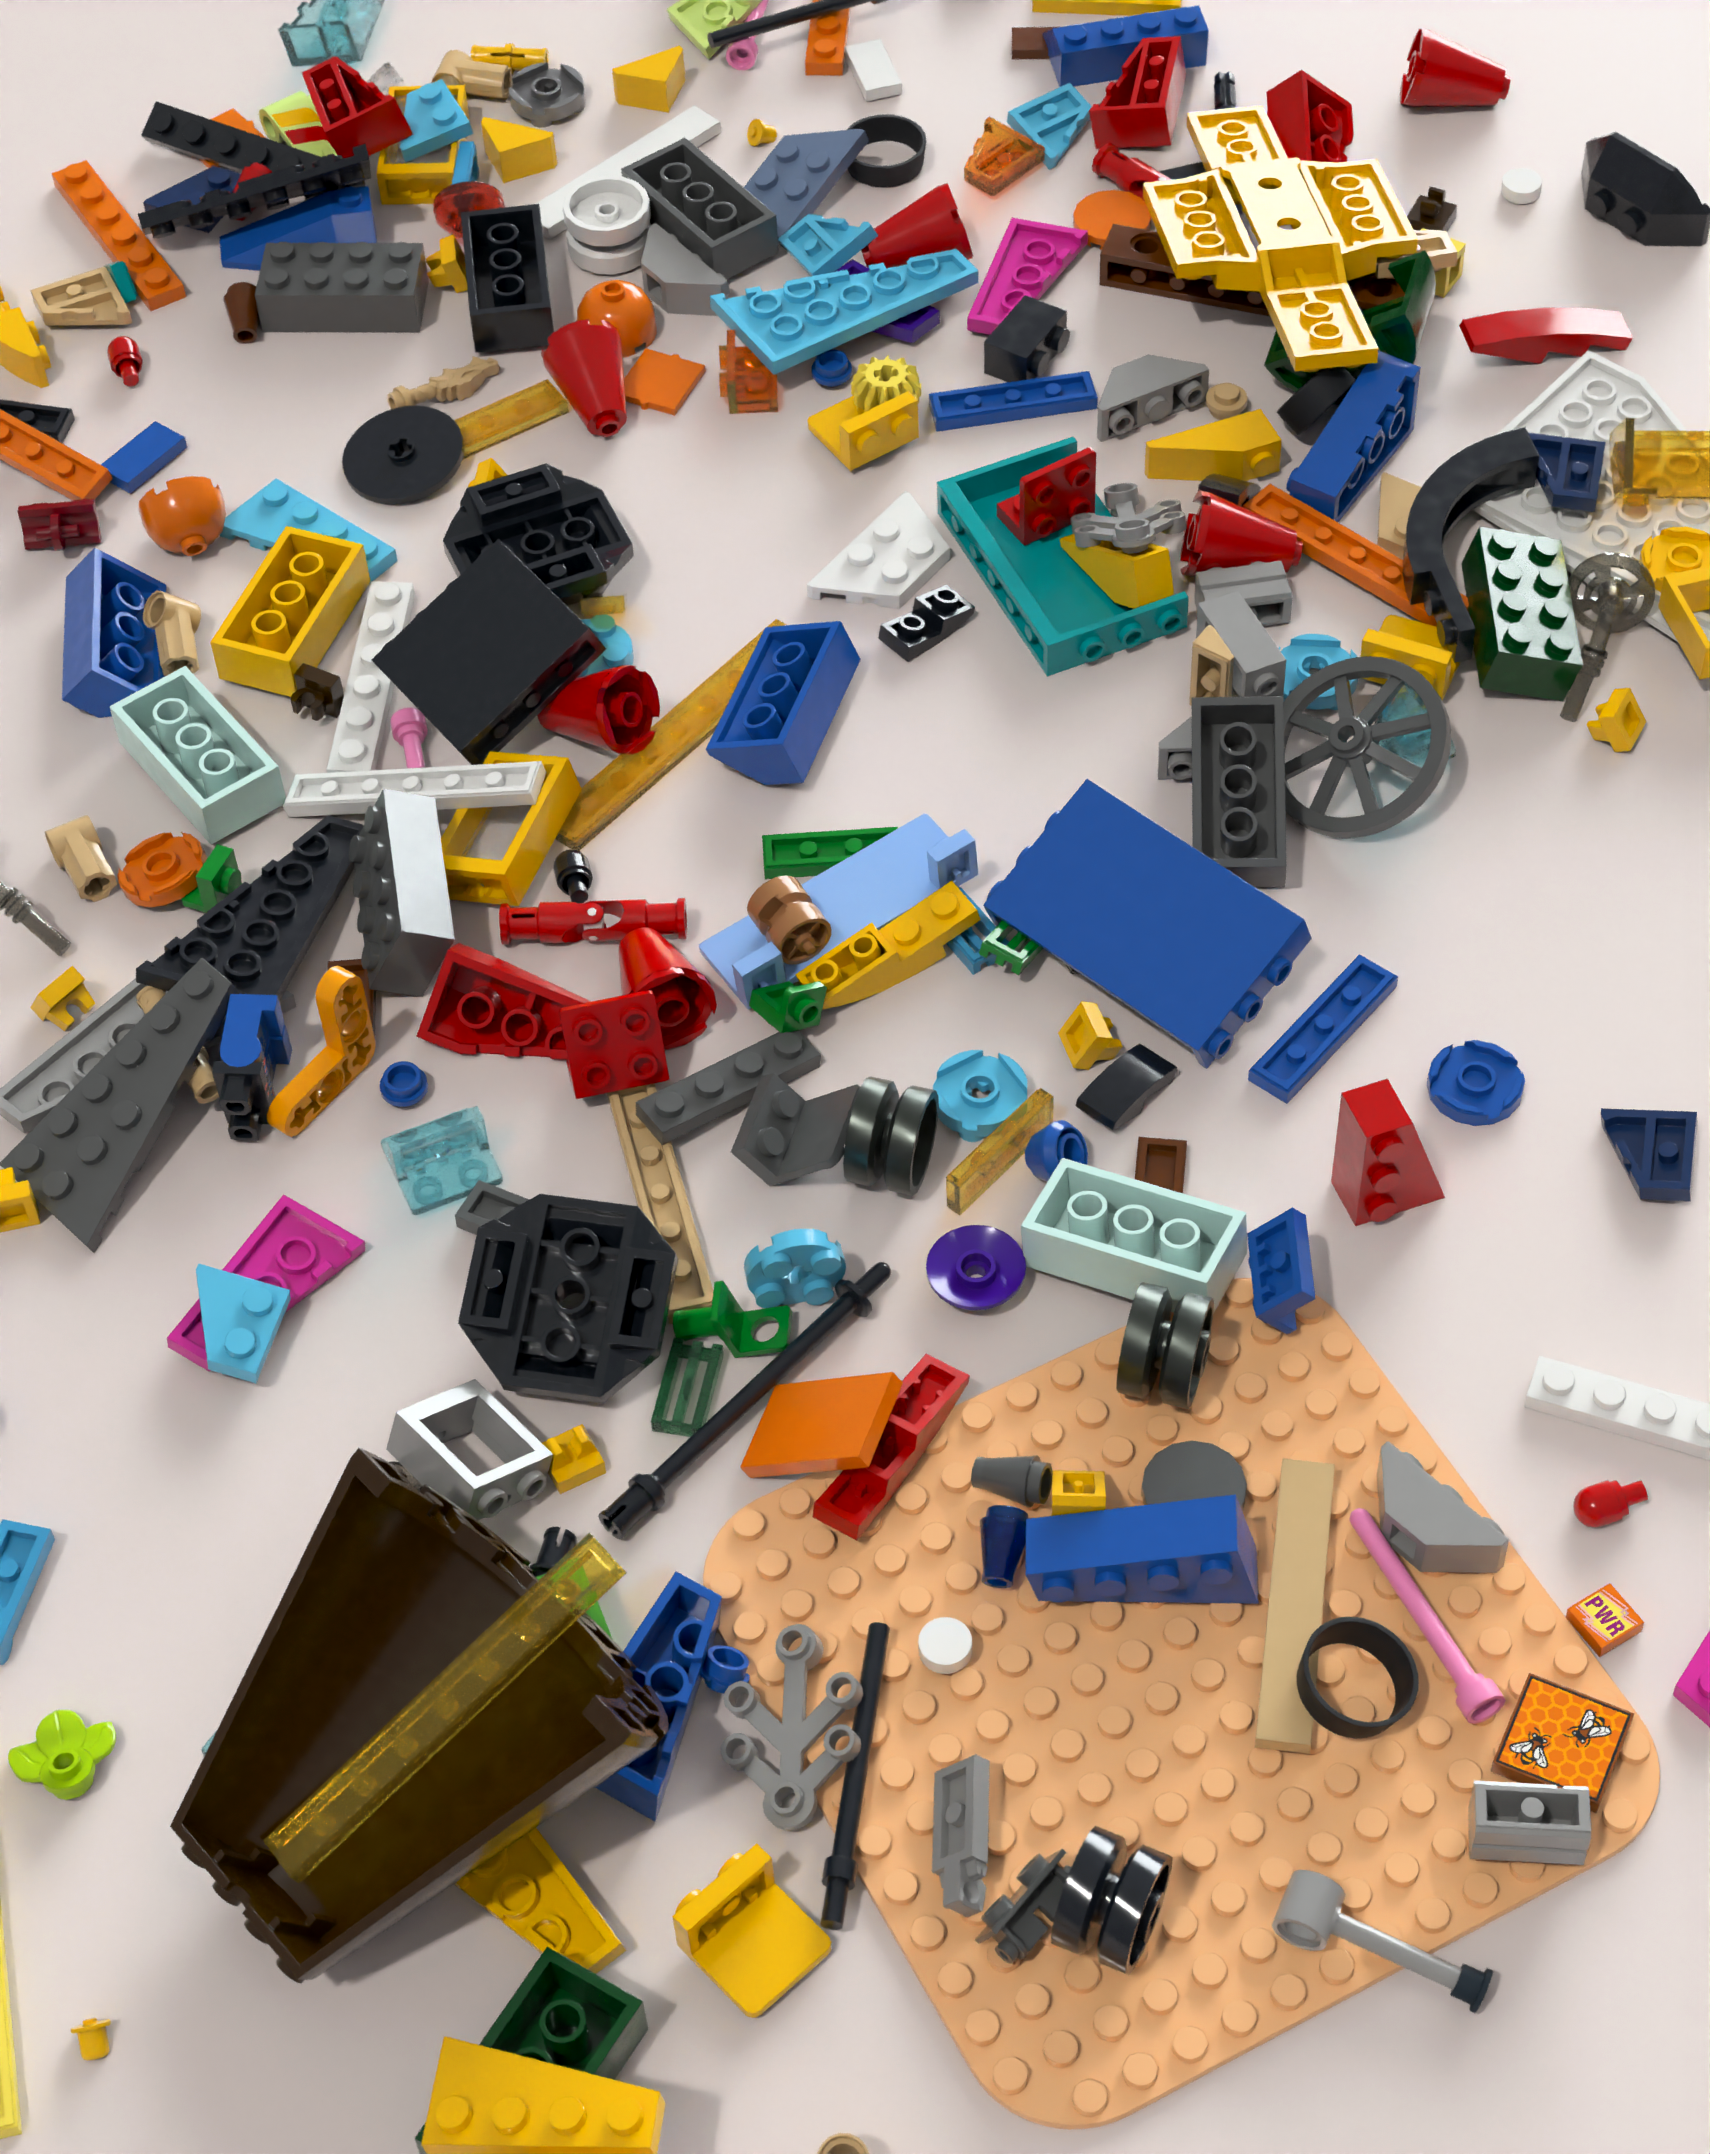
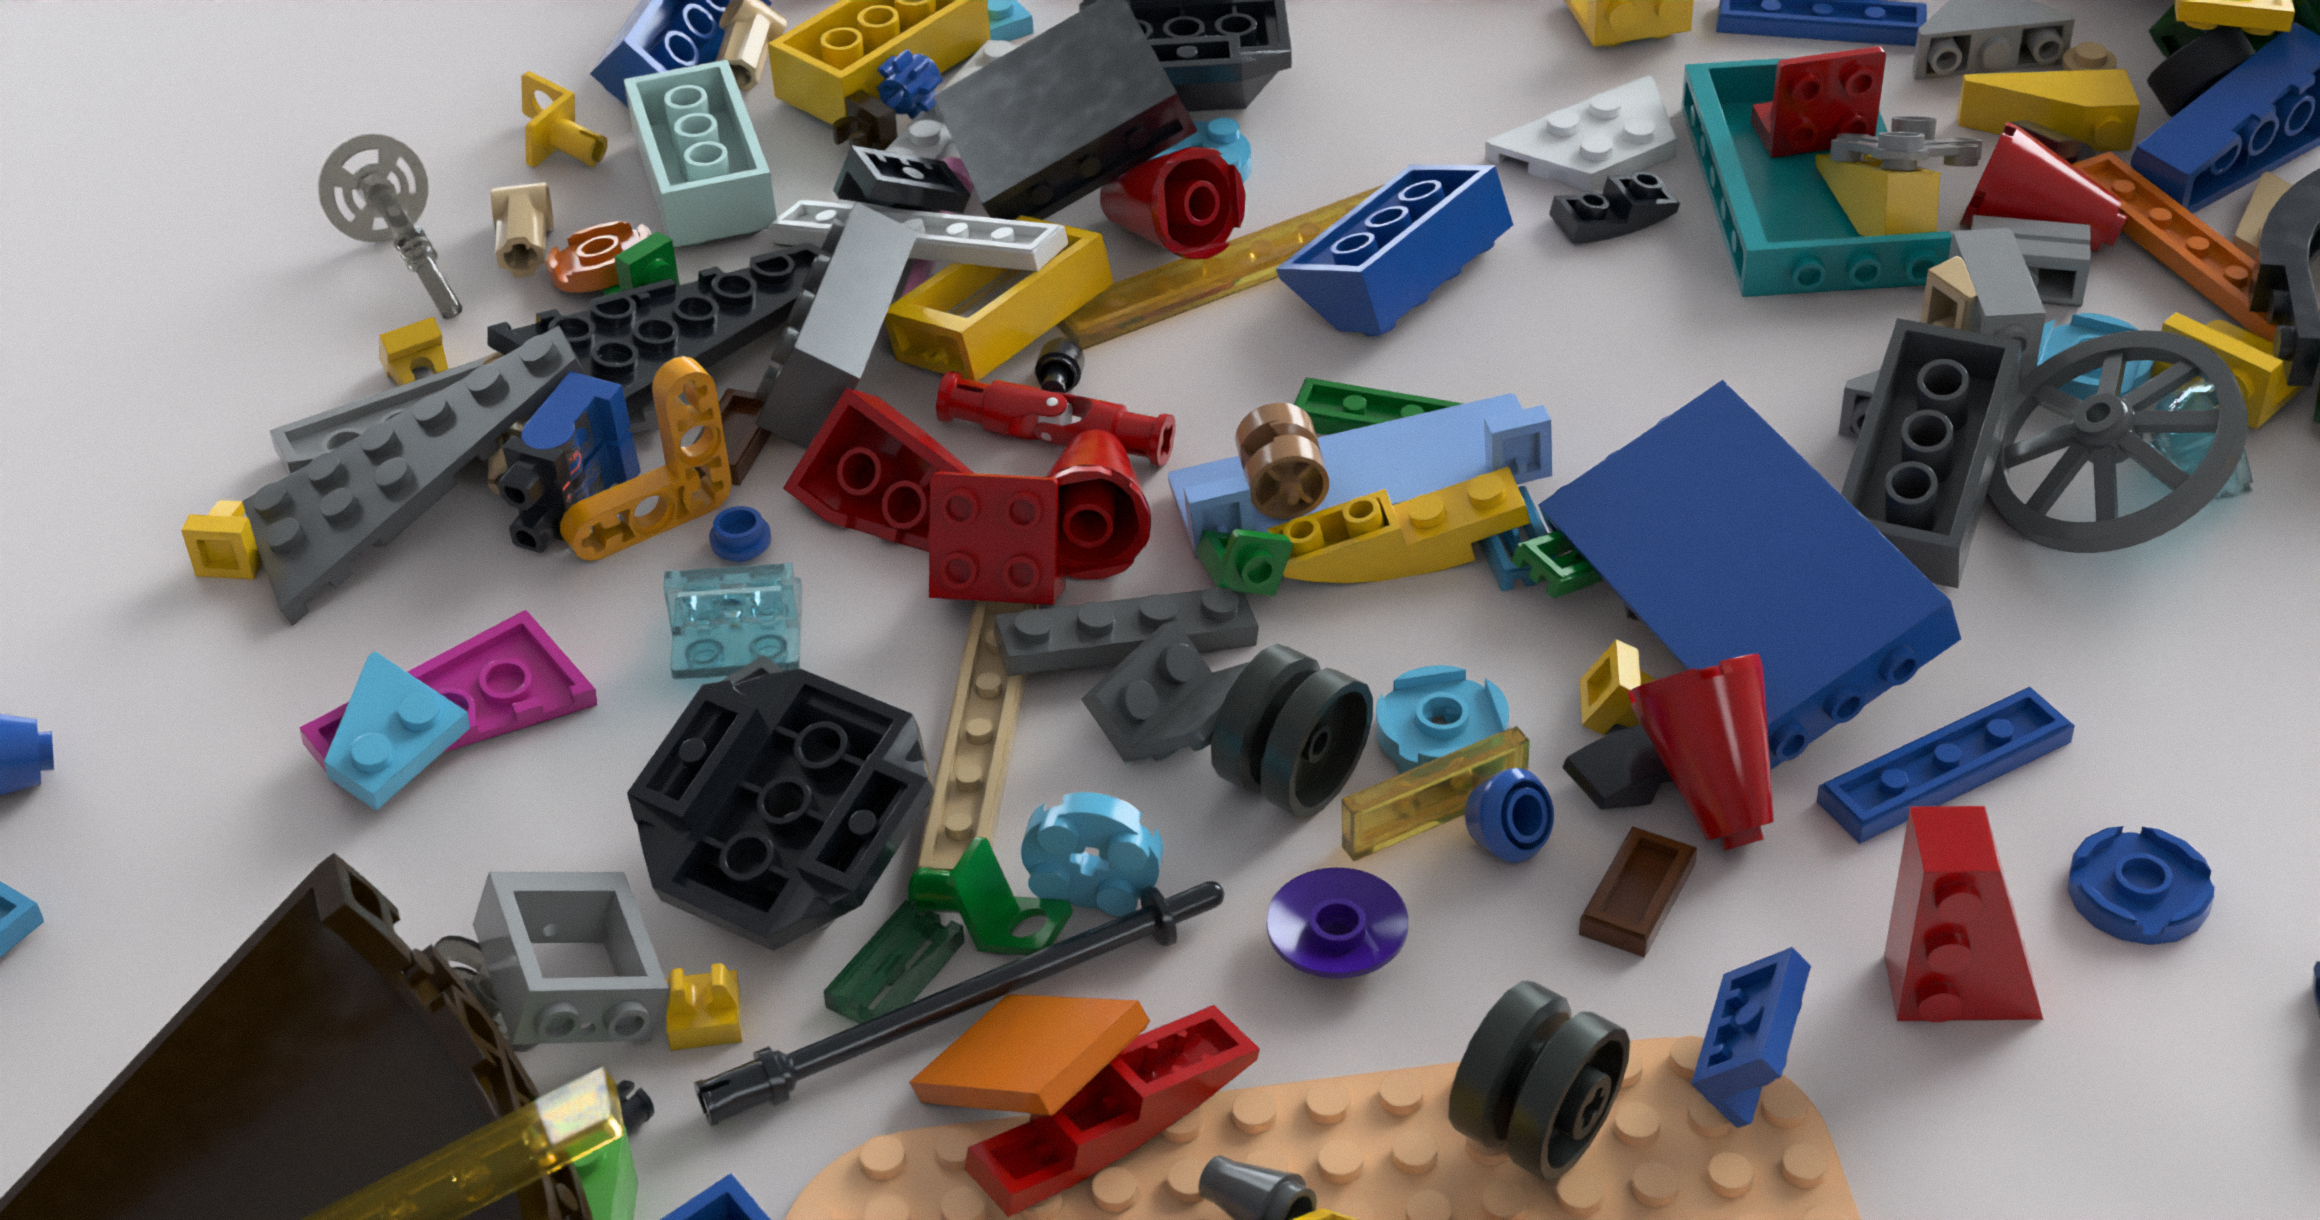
camera: 20 degrees right, 10 degrees down
clear yellow tile [580,594,628,616] -> none
light aqua brick [1021,1158,1247,1314] -> none
none -> yellow bracket [521,71,608,168]
none -> black bracket [833,145,971,214]
none -> blue gear [876,49,943,119]
none -> red cone [1627,653,1774,851]

